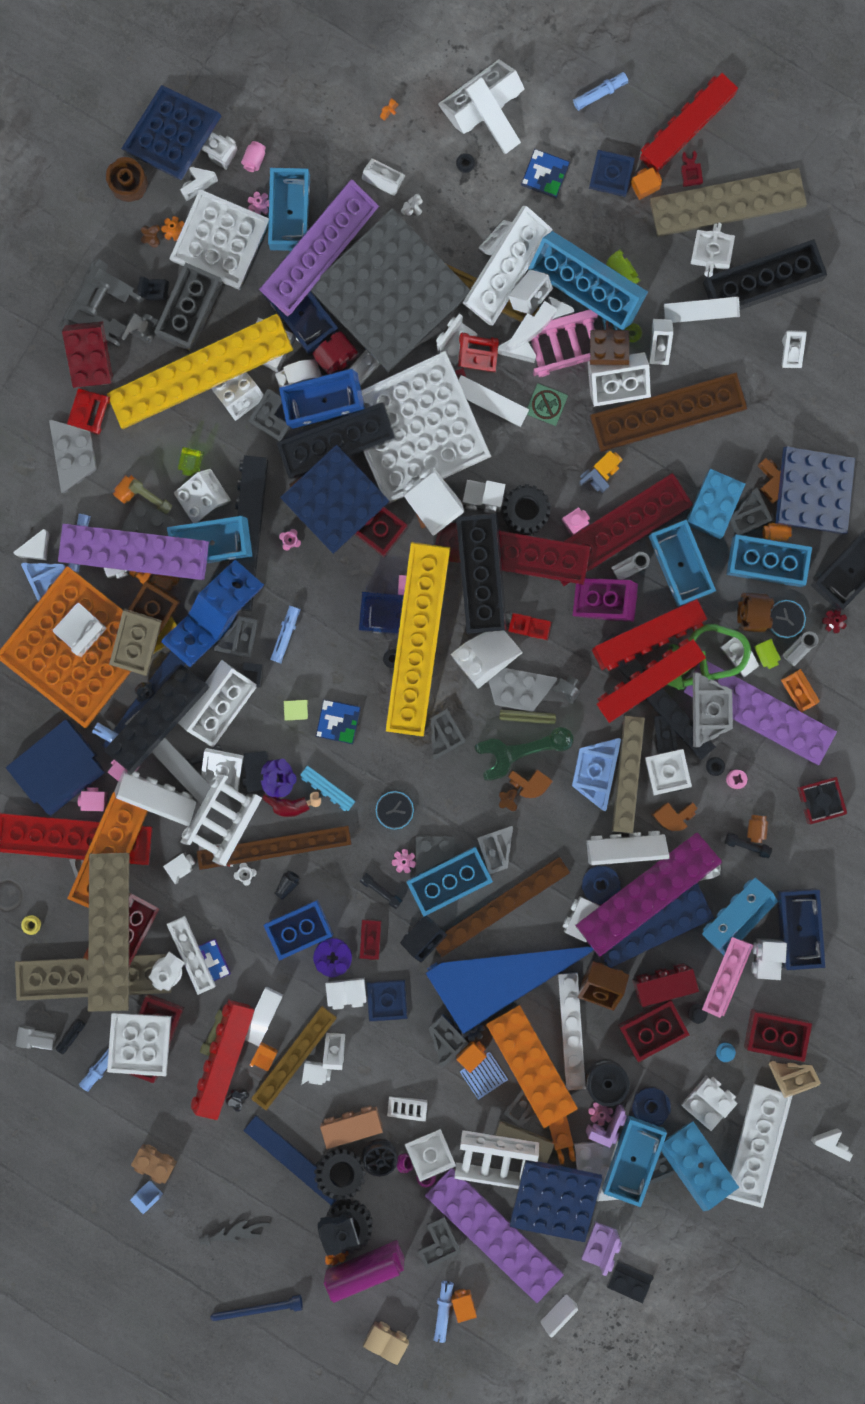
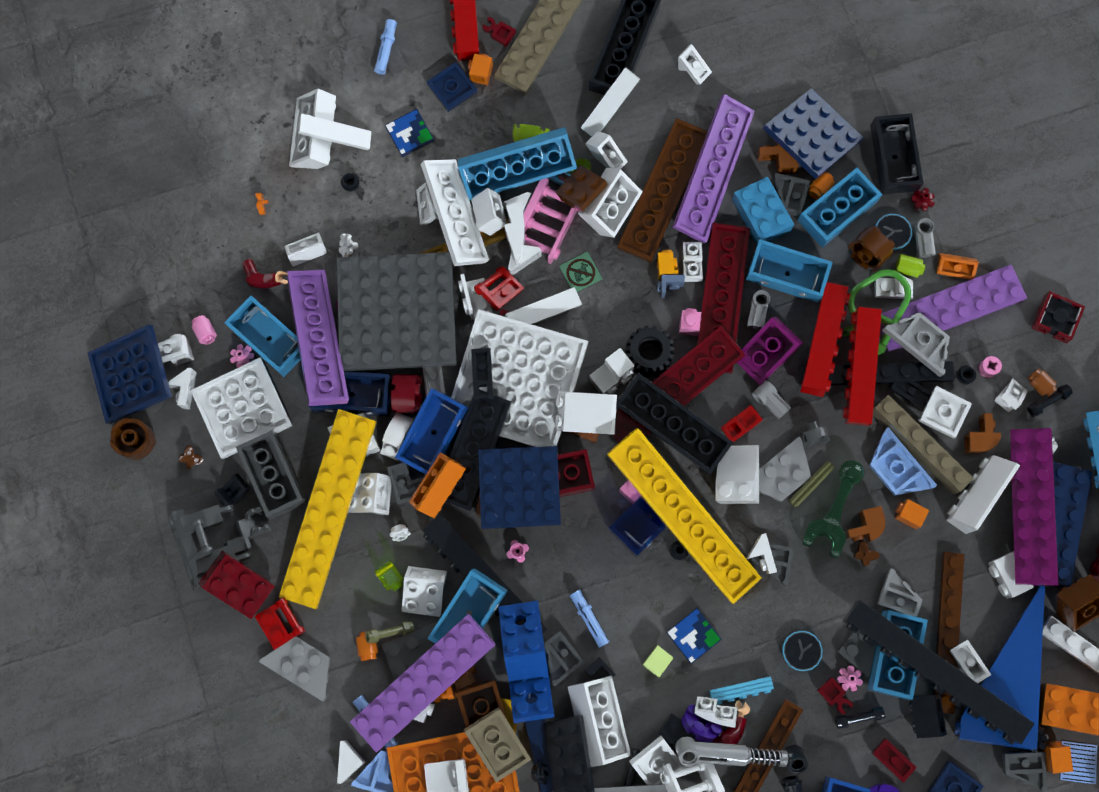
camera: 50 degrees left, 10 degrees down
orange plant [161,216,185,241] -> none
dark blue plate [582,865,620,904] -> none
white plate [691,223,735,277] -> none
none -> dark red arm [242,259,288,288]
none -> white plate [389,524,411,541]
none -> orange brick [409,453,466,519]
none -> black plate [471,348,494,402]
none -> medium lavender plate [672,94,755,244]
none -> piece [675,737,808,774]
none -> white slope [683,242,703,282]
none -> white slope [695,696,737,728]
none -> white slope [746,533,777,575]
none -> light grey piece [752,380,791,420]
none -> dark red plate [816,677,853,714]
none -> black brick [843,600,1035,745]
none -> orange brick [895,499,929,529]
none -> white slope [950,640,991,683]
none -> white slope [995,378,1028,412]

